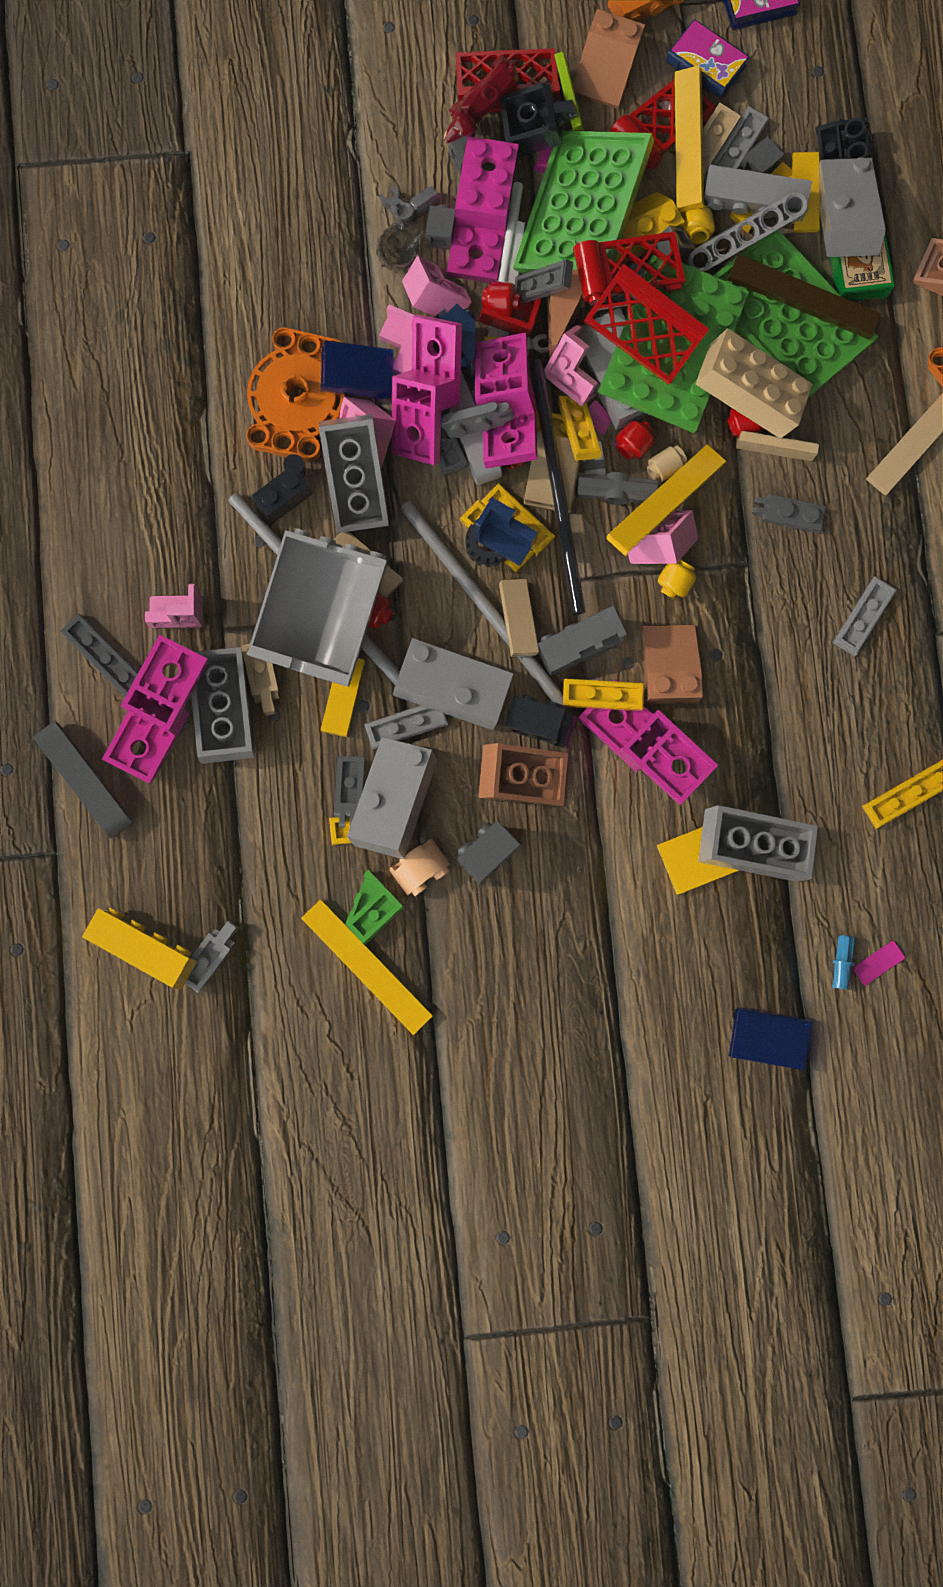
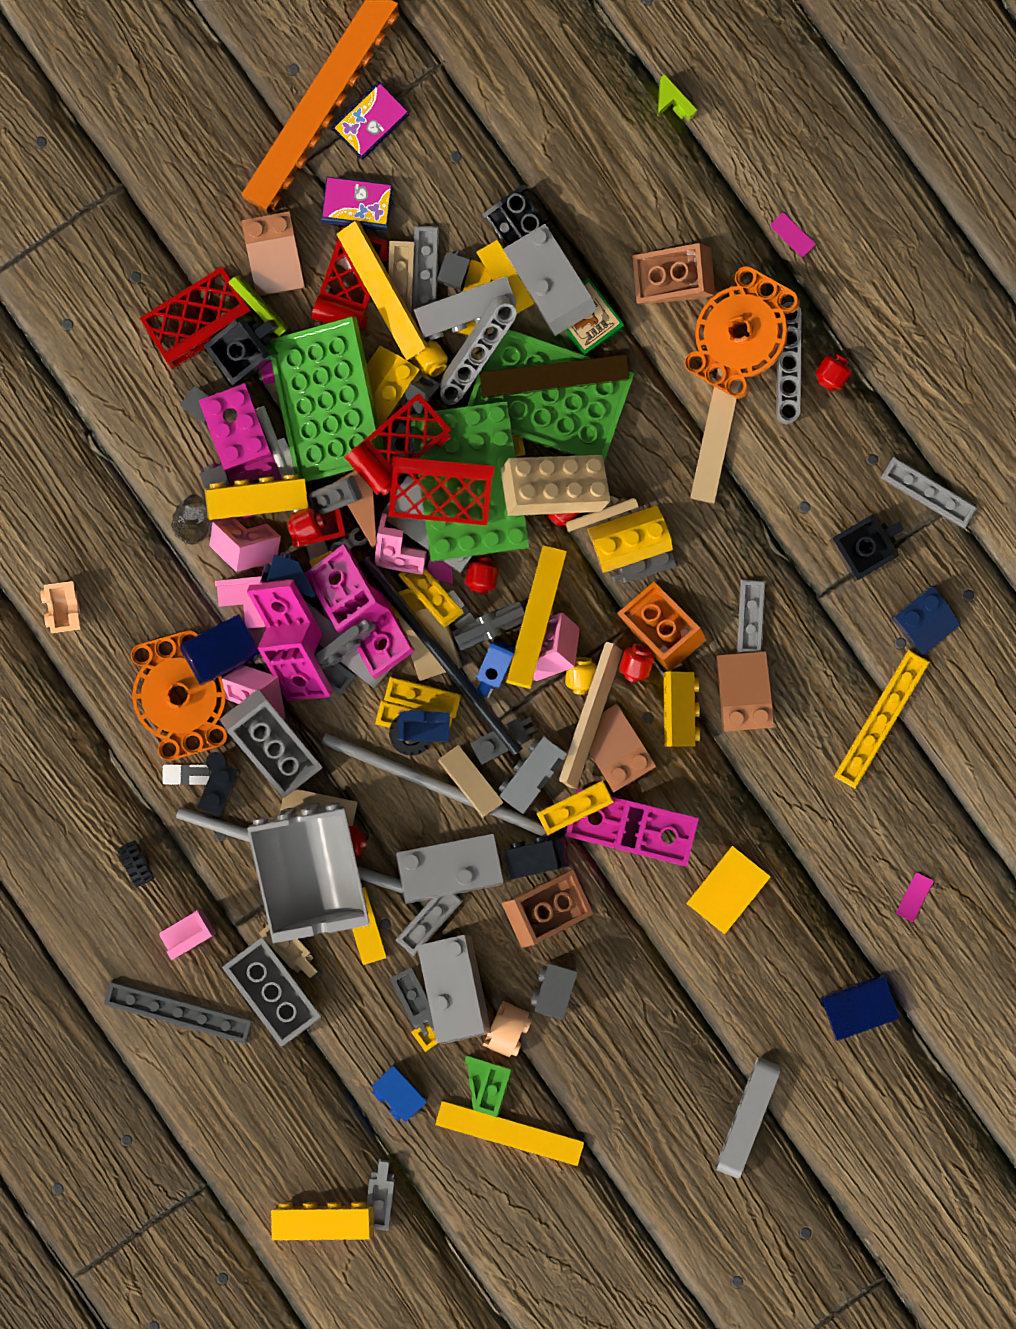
camera: 30 degrees left, 5 degrees up
dark grey beam [33,720,133,839] -> none
dark pink bracket [102,634,209,785] -> none
flat silver bar [380,185,440,228] -> none
dark red animal [444,54,521,144] -> none
tan brick [647,445,687,482] -> none
light grey brick [698,805,818,882] -> none
dark azure axle [832,935,855,990] -> none
none -> light nougat cylinder [40,581,81,633]
none -> black tyre [117,840,154,888]
none -> white sticker [163,765,210,785]
none -> yellow brick [204,474,308,520]
none -> blue brick [372,1064,427,1122]
none -> dark grey hinge [470,717,538,765]
none -> torso [476,638,516,698]
none -> tan tile [559,642,623,789]
none -> yellow slope [587,505,673,573]
none -> orange slope [617,582,706,672]
none -> red head [619,644,655,682]
none -> yellow slope [663,671,700,747]
none -> light grey beam [715,1057,781,1179]
none -> nougat slope [717,651,774,732]

